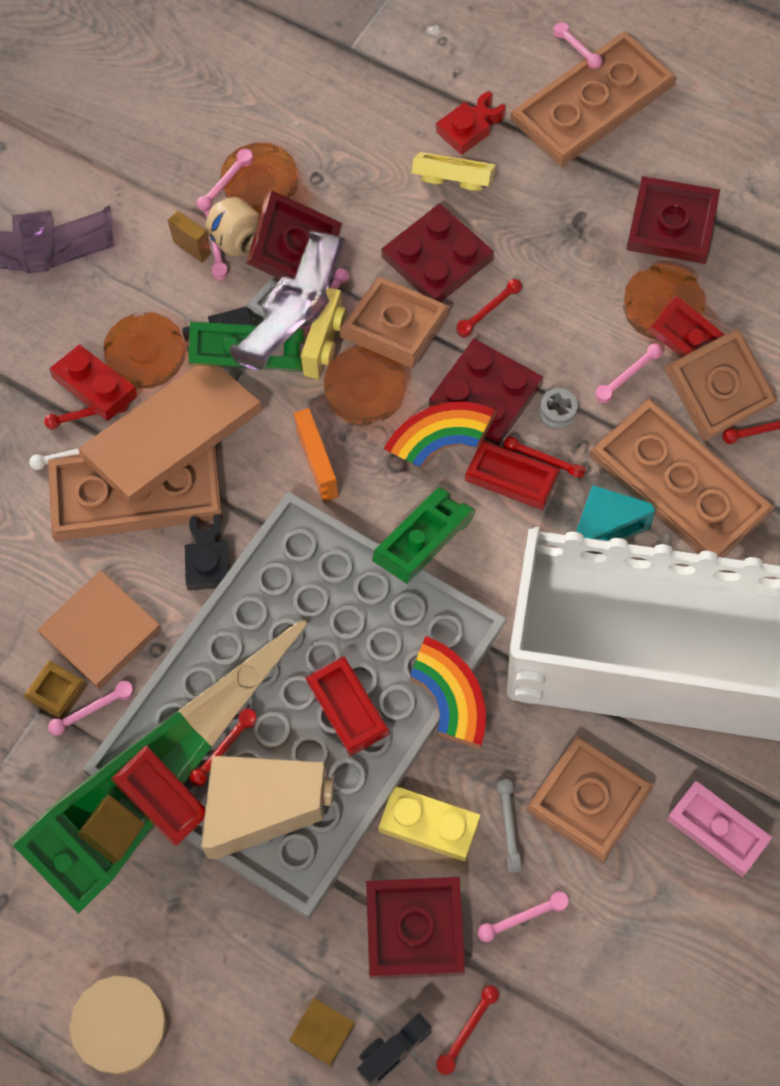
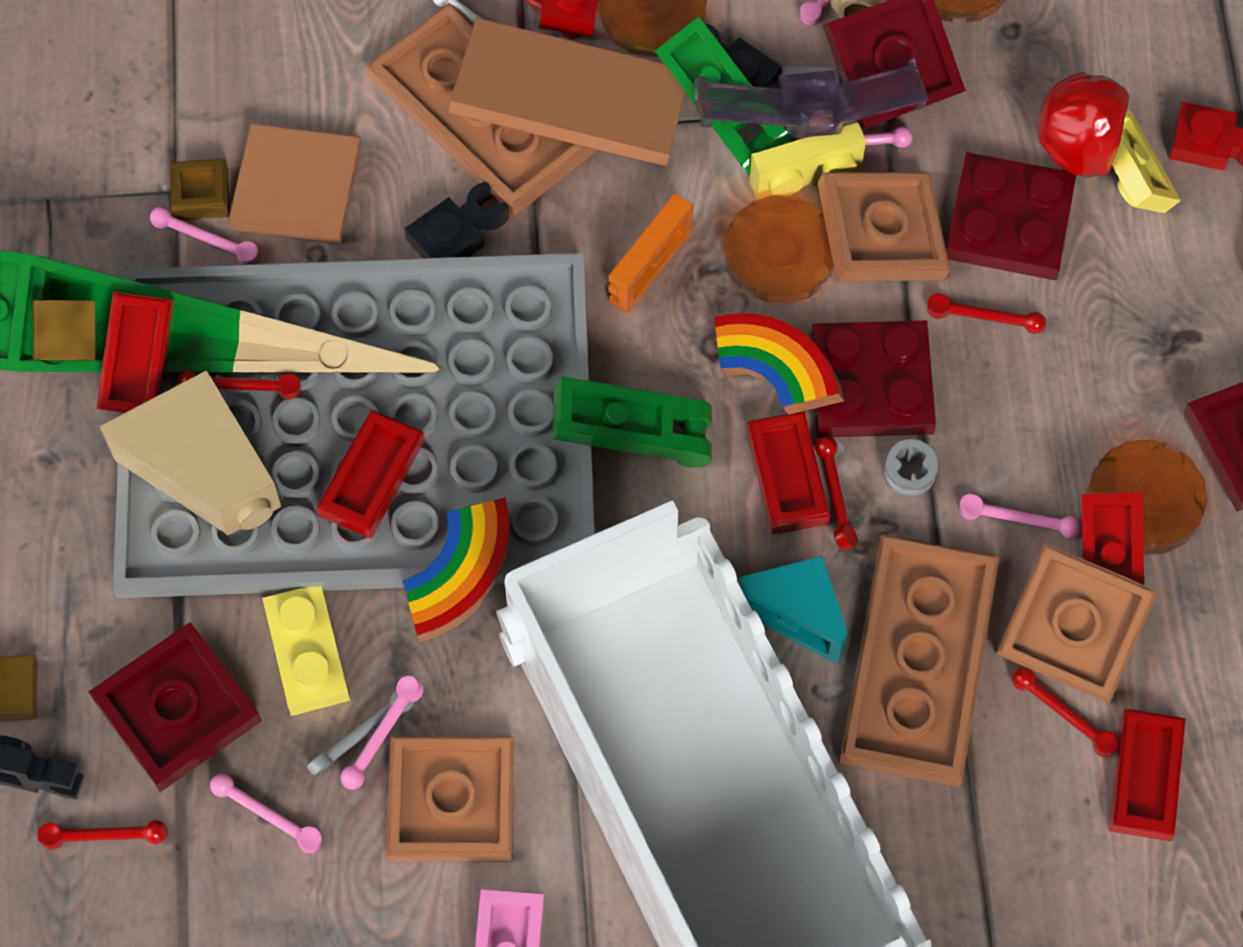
camera: 50 degrees right, 0 degrees up
none -> bright pink hinge [340,676,423,790]
none -> red hair [1038,72,1129,177]

